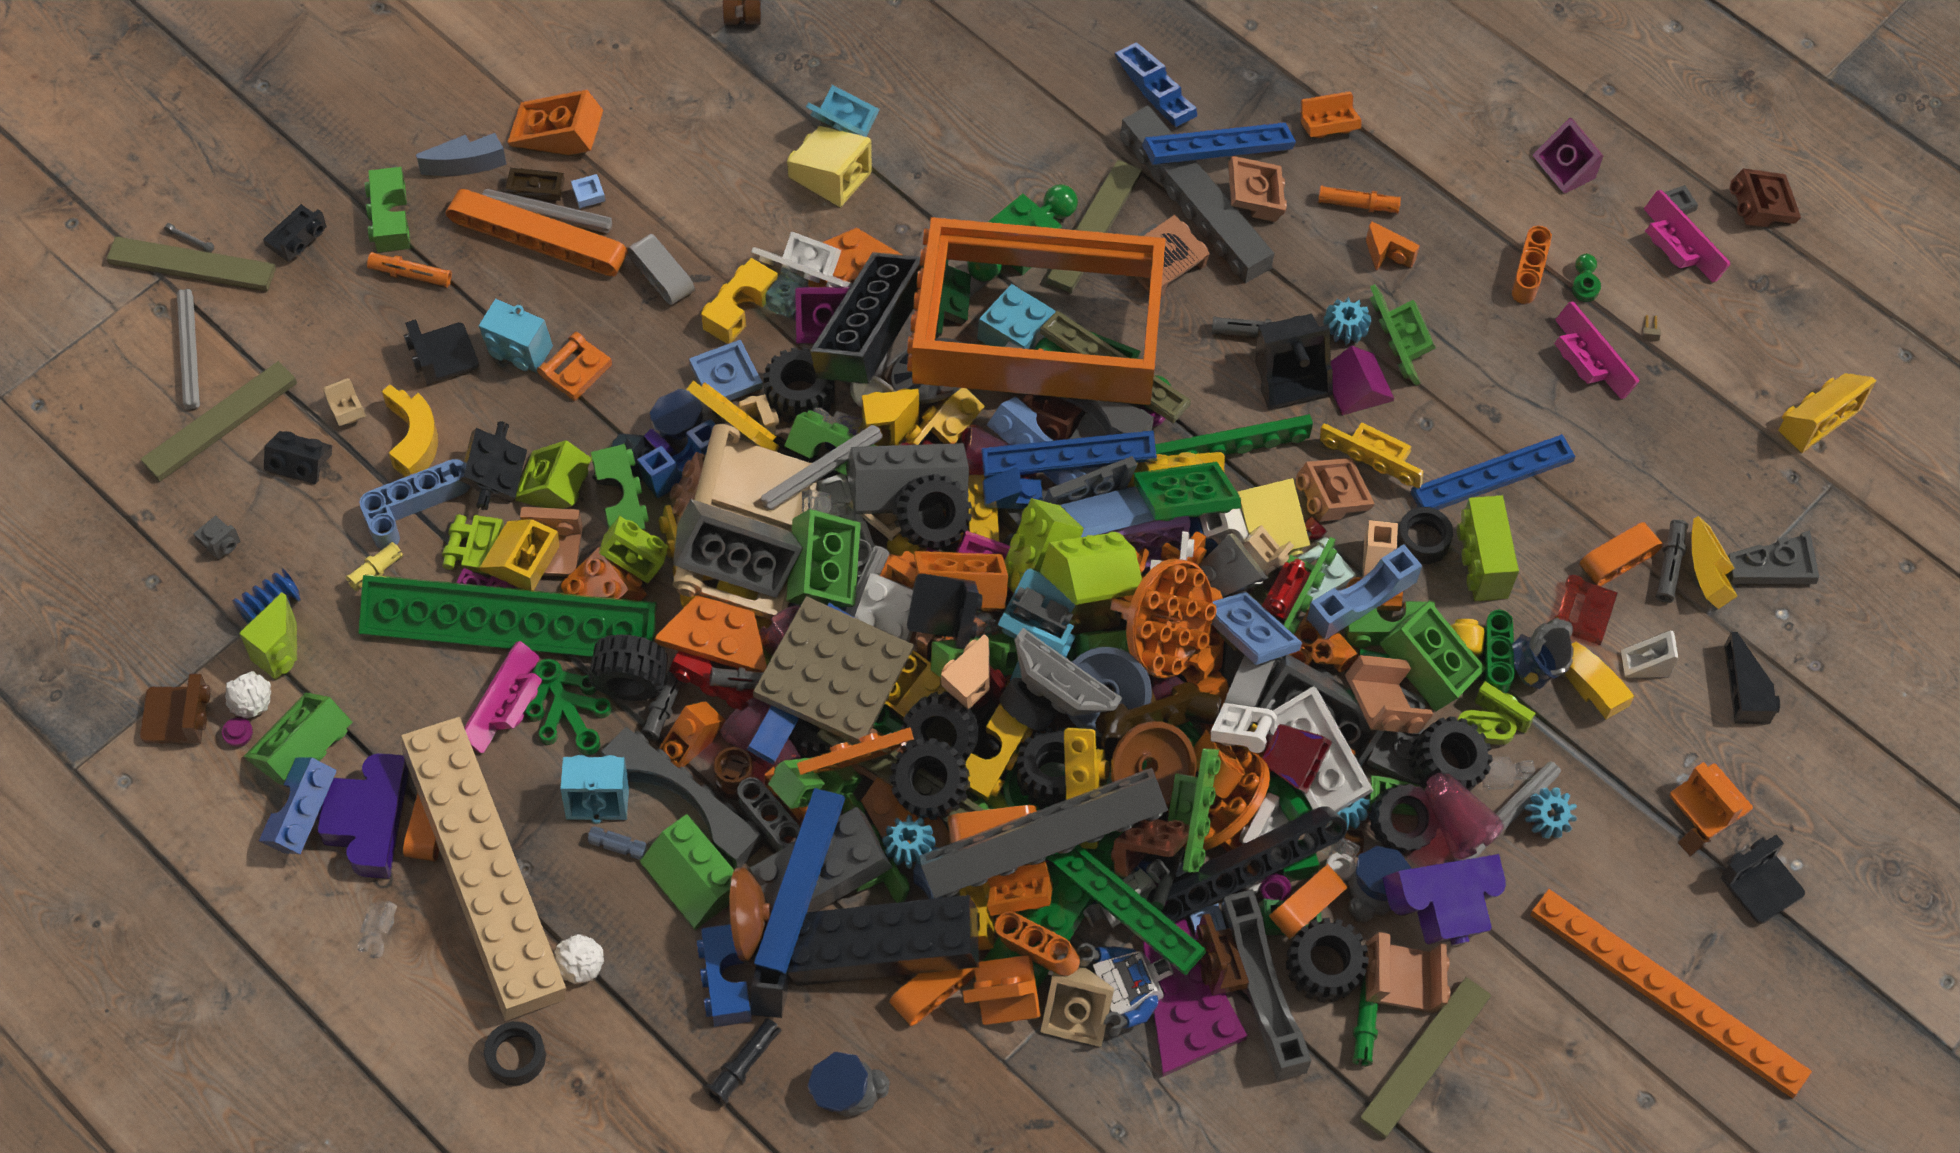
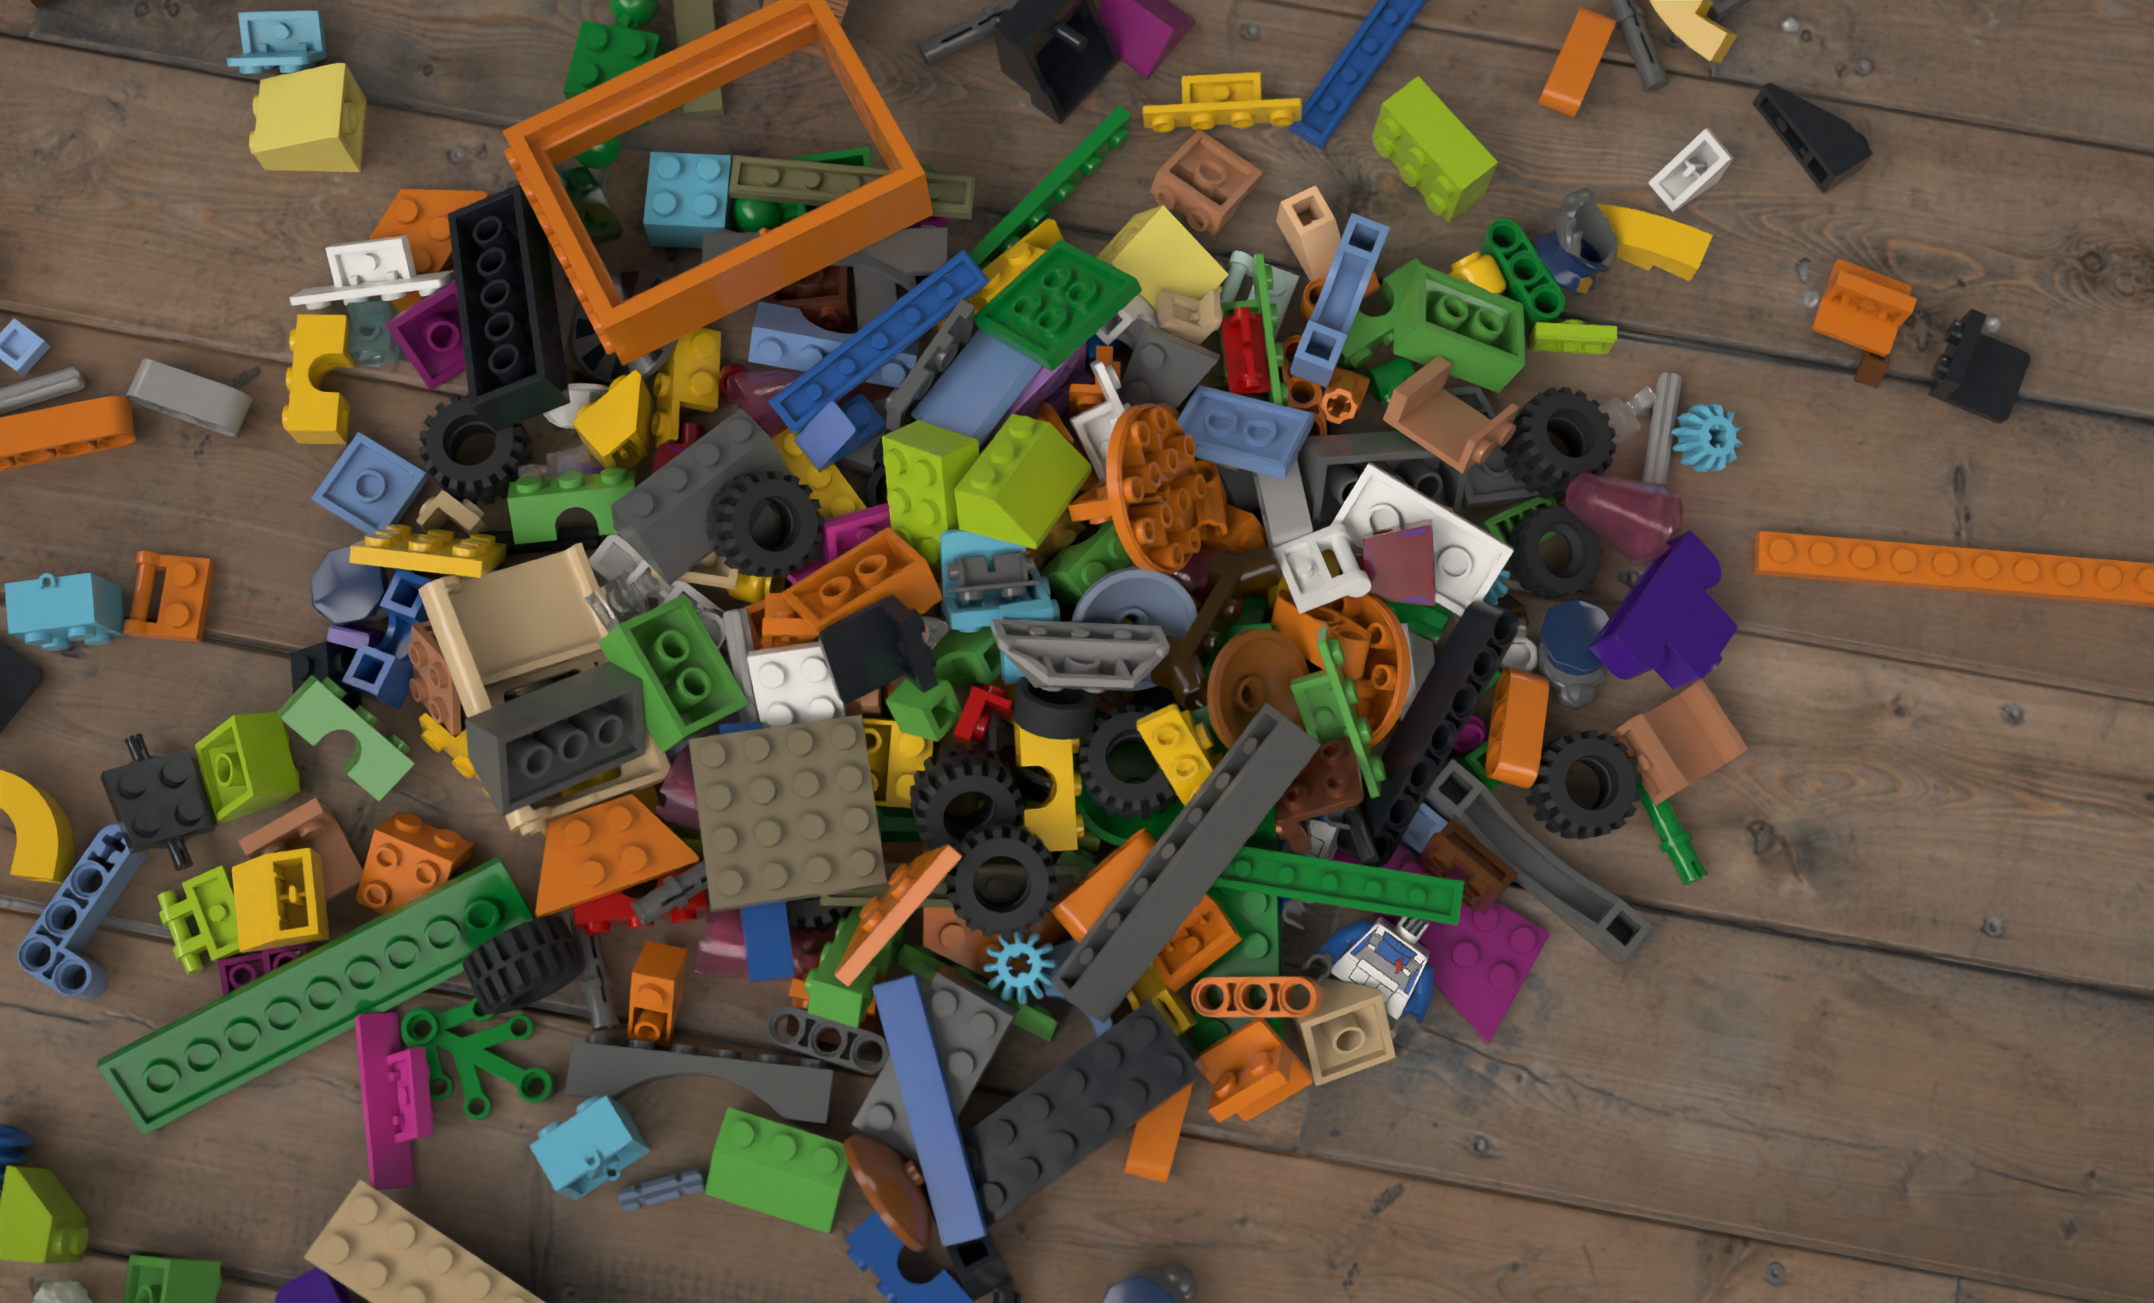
camera: 35 degrees left, 15 degrees up
light yellow pin [346,542,403,591] -> none
lime brick [599,515,668,583] -> none
reddish brown wheel [713,747,754,800] -> none
light grey axle [761,425,882,510] -> none
light nougat slope [941,634,990,709] -> none
dark red hinge [1305,516,1328,541] -> none
olive tile [1359,977,1492,1139] -> none
black tyre [1397,507,1453,564] -> none
lime plate [1457,710,1517,745] -> none
clear red plate [1554,575,1618,645] -> none

